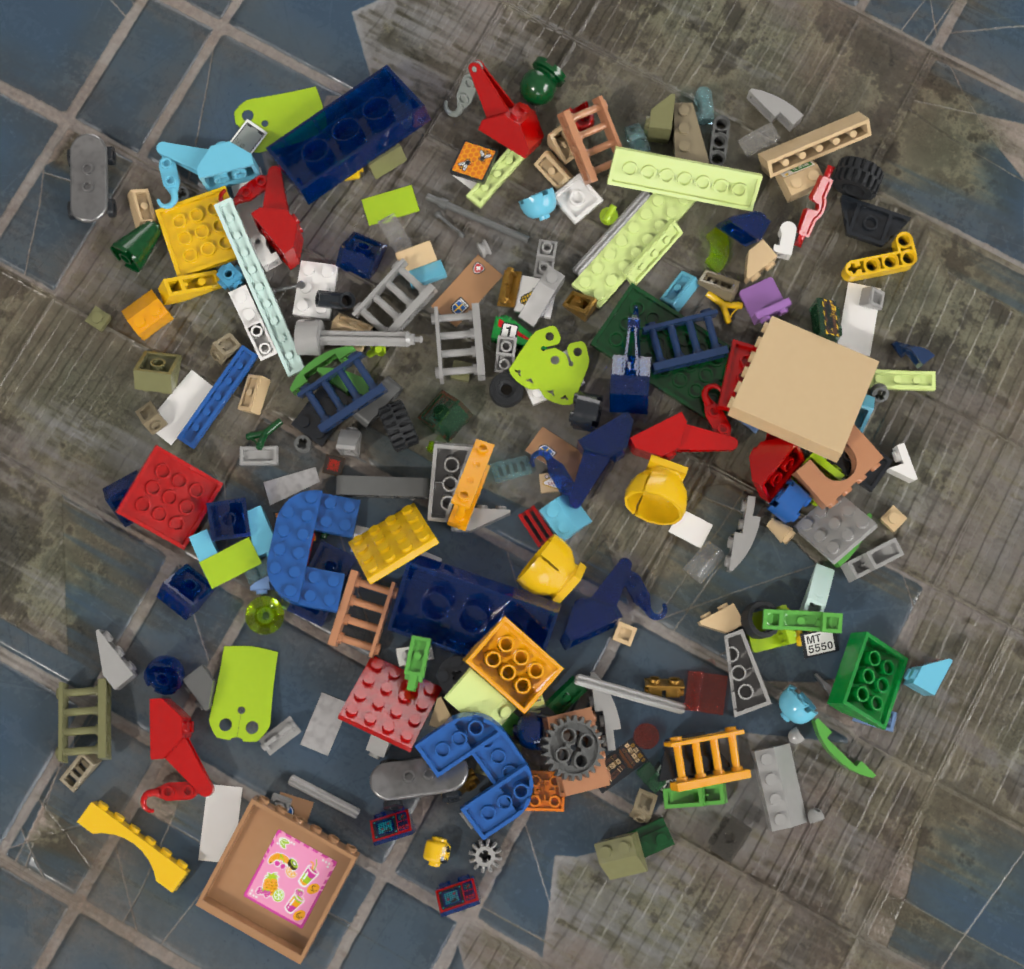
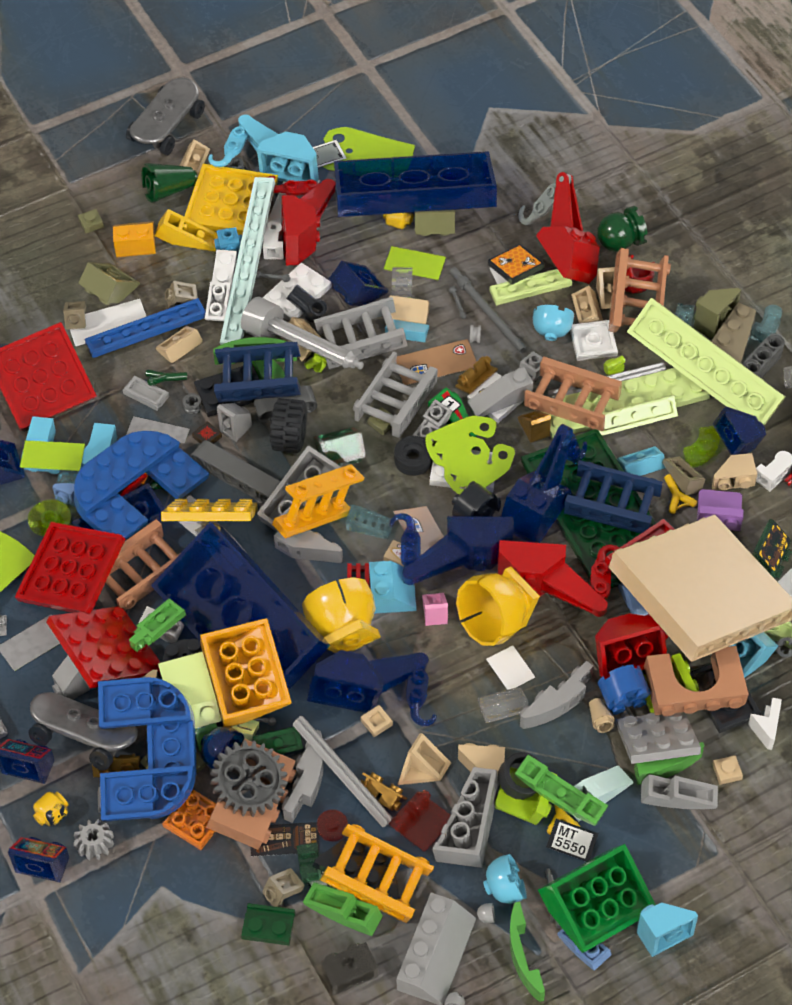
camera: 30 degrees right, 25 degrees down
clear blue slope [206,497,251,542] -> none
olive slope [594,831,648,880] -> none
none -> red plate [15,522,126,614]
none -> tan slope [398,733,451,785]
none -> bright pink slope [422,593,448,626]
none -> nougat fence [524,357,622,431]

